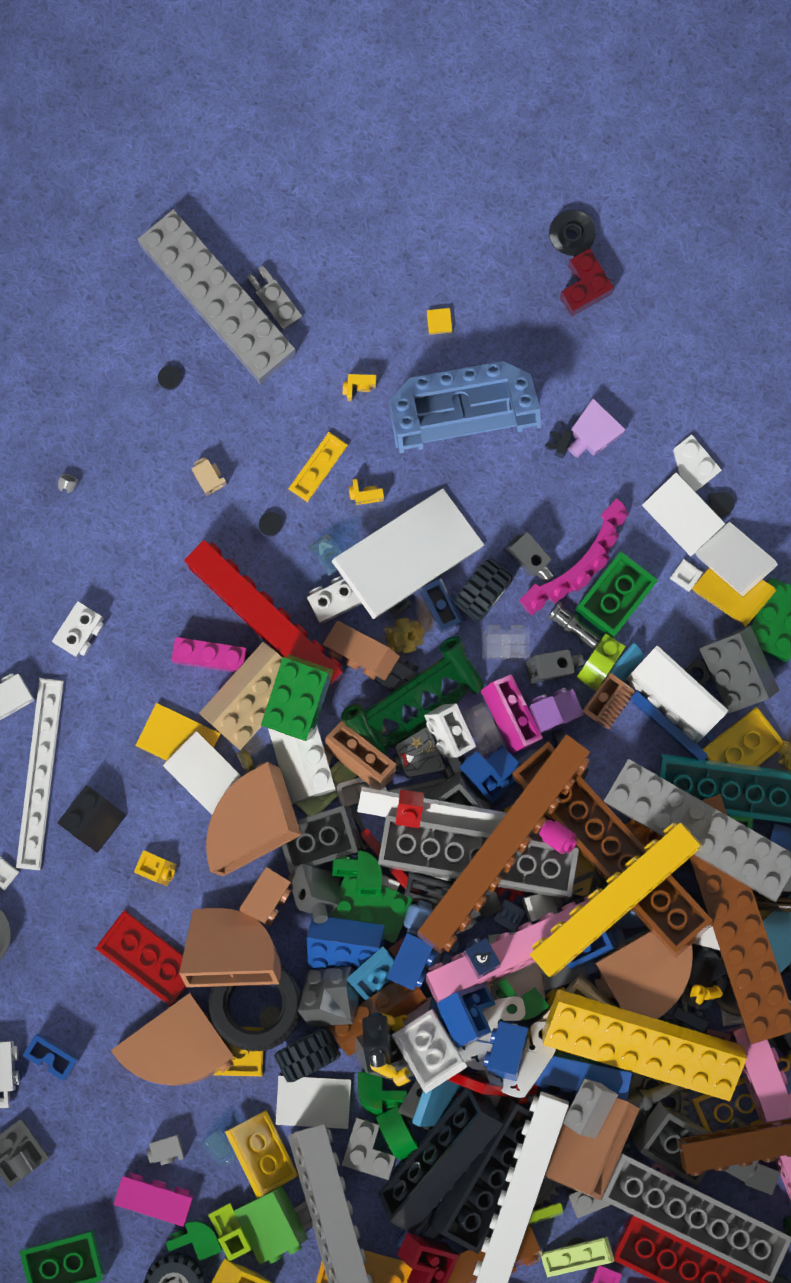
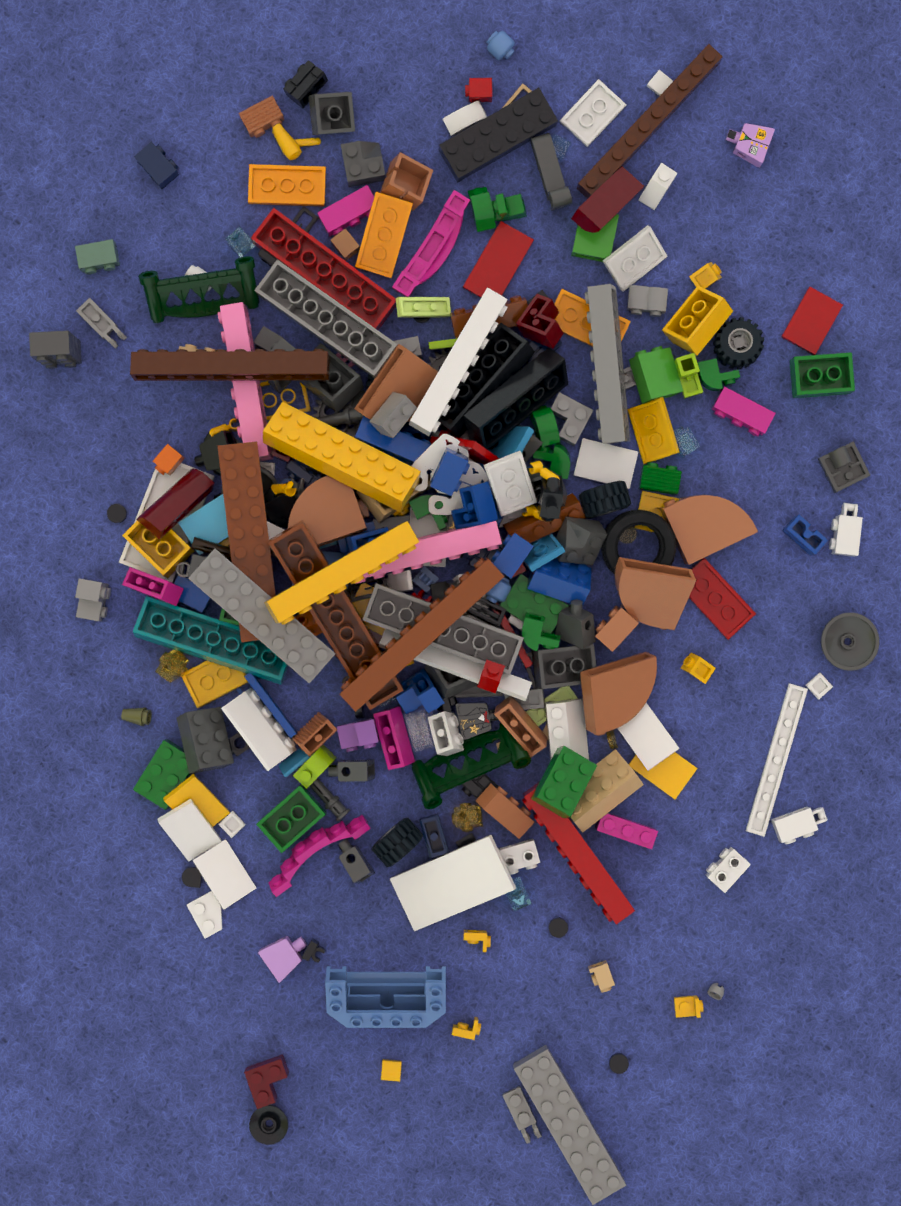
camera: 170 degrees left, 5 degrees up
black slope [57,785,127,853] -> none
light grey brick [146,1134,185,1165] -> none
yellow tile [288,432,348,503] -> none
dark blue brick [464,938,501,979] -> none
clear brick [482,625,530,660] -> none
dark pink brick [539,820,577,854] -> none
none -> green brick [638,462,682,495]
none -> yellow bracket [674,995,703,1018]

